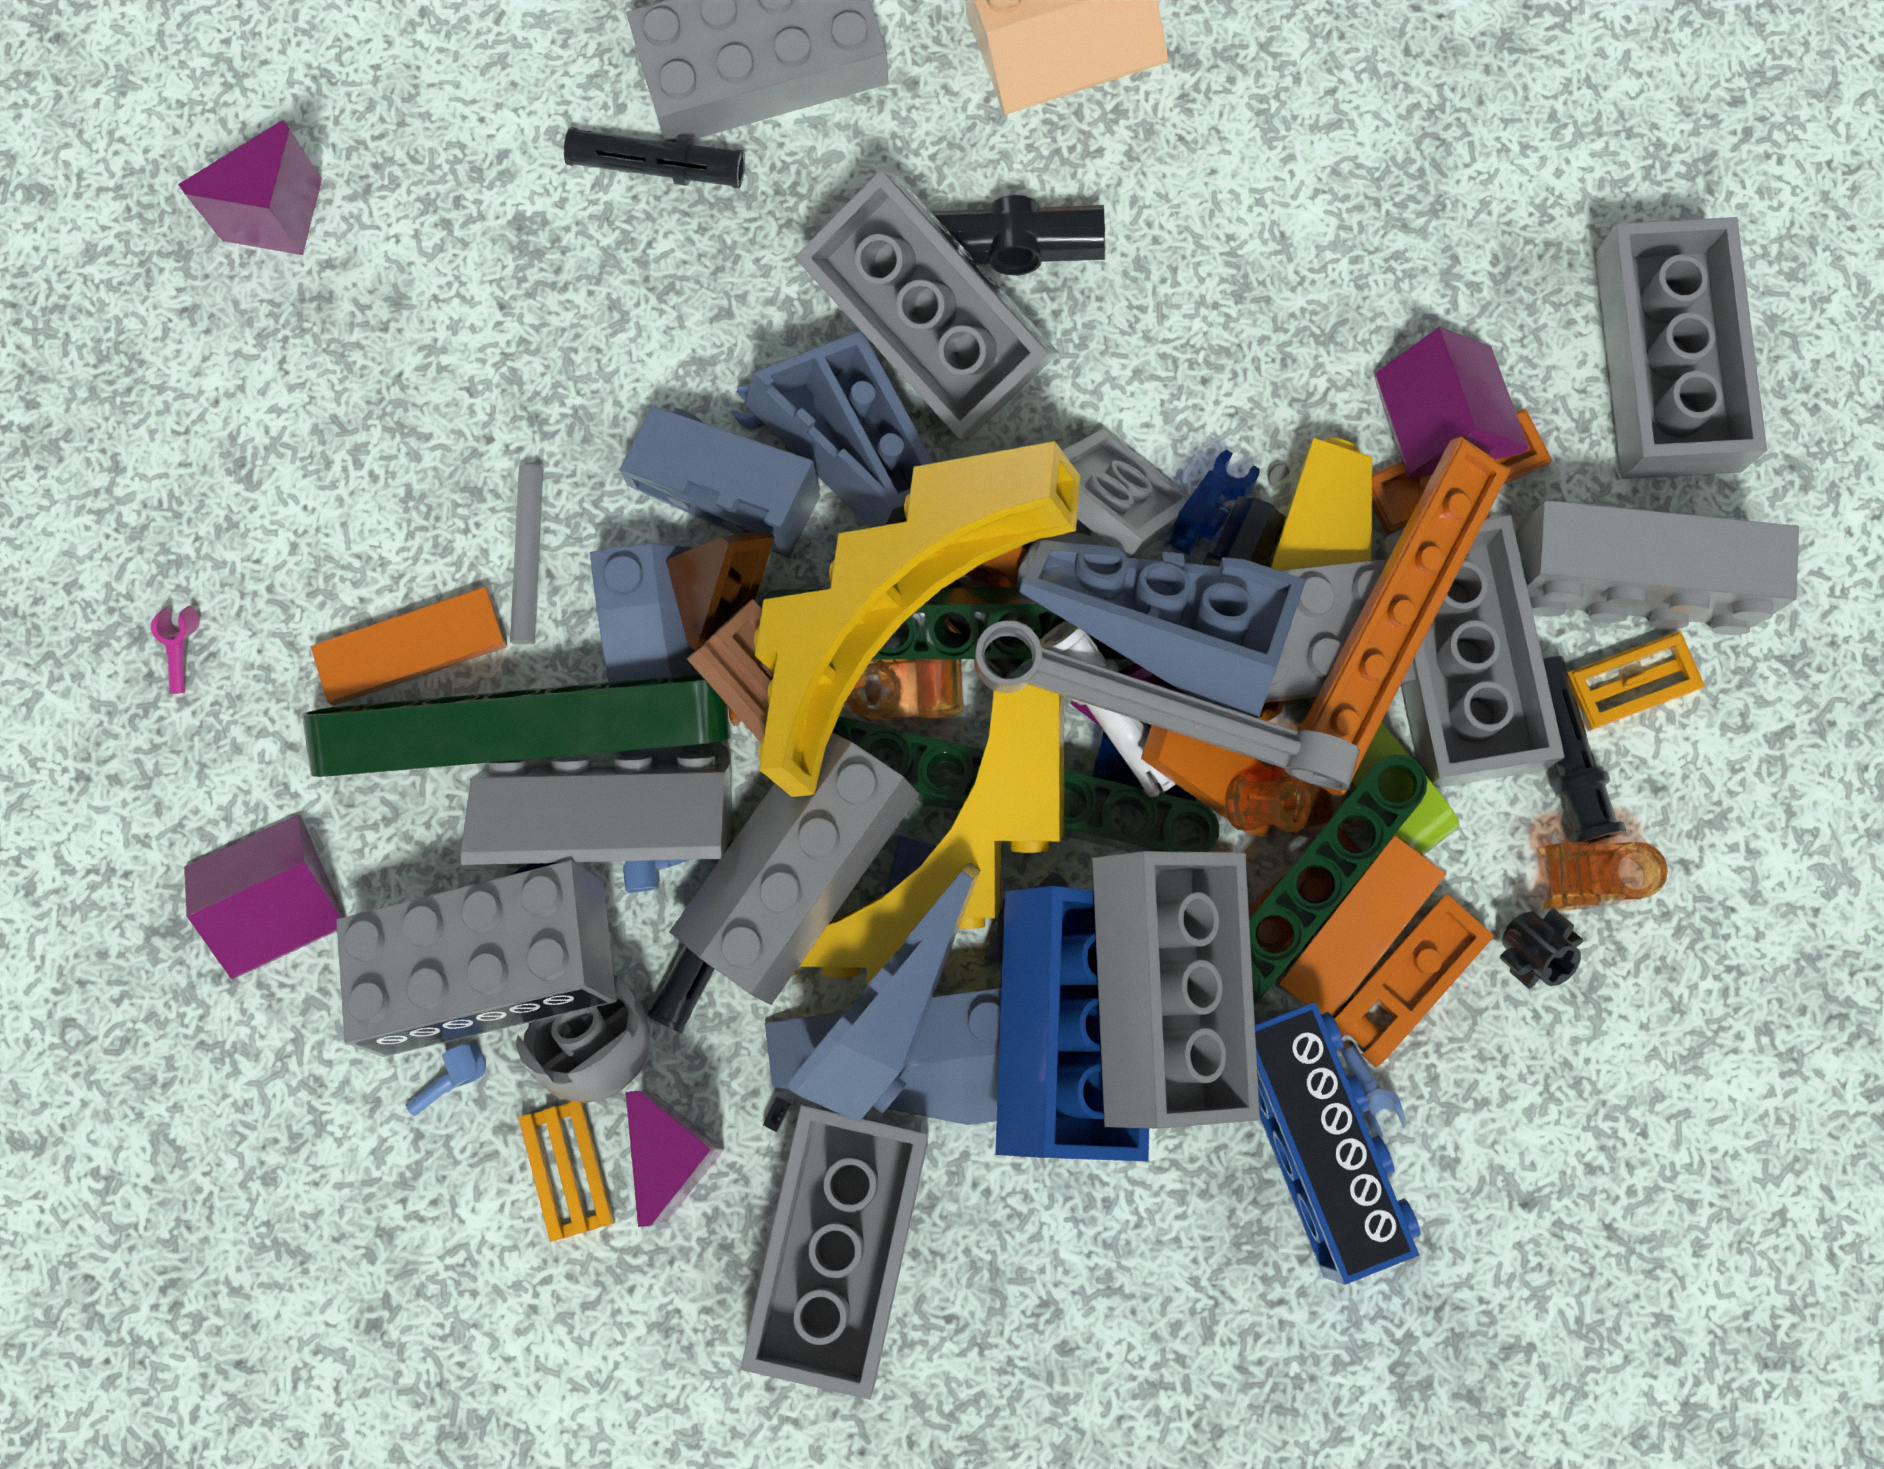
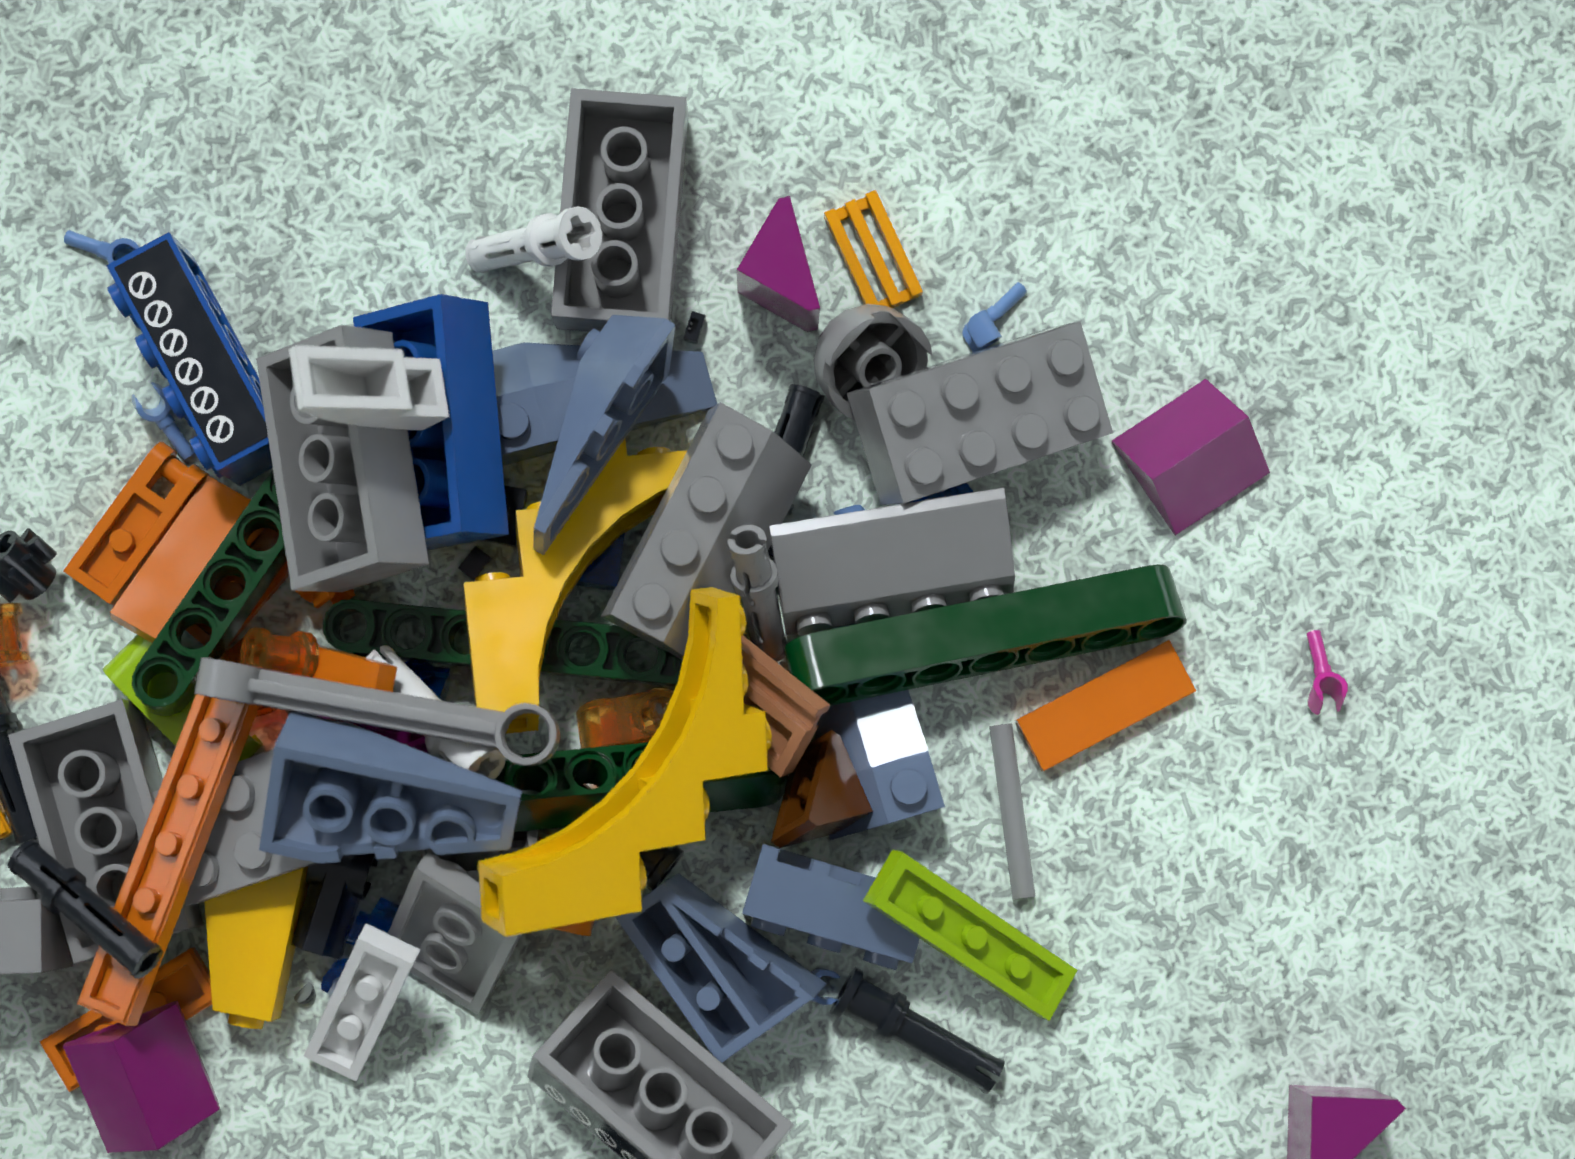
camera: 165 degrees right, 5 degrees up
none -> black pin [7,840,163,979]
none -> medium blue hand [64,230,139,264]
none -> white slope [289,345,449,430]
none -> white plate [303,924,421,1081]
none -> white pin [465,206,602,273]
none -> light grey pin [727,525,788,662]
none -> black pin [830,967,1005,1094]
none -> lime plate [863,849,1078,1021]

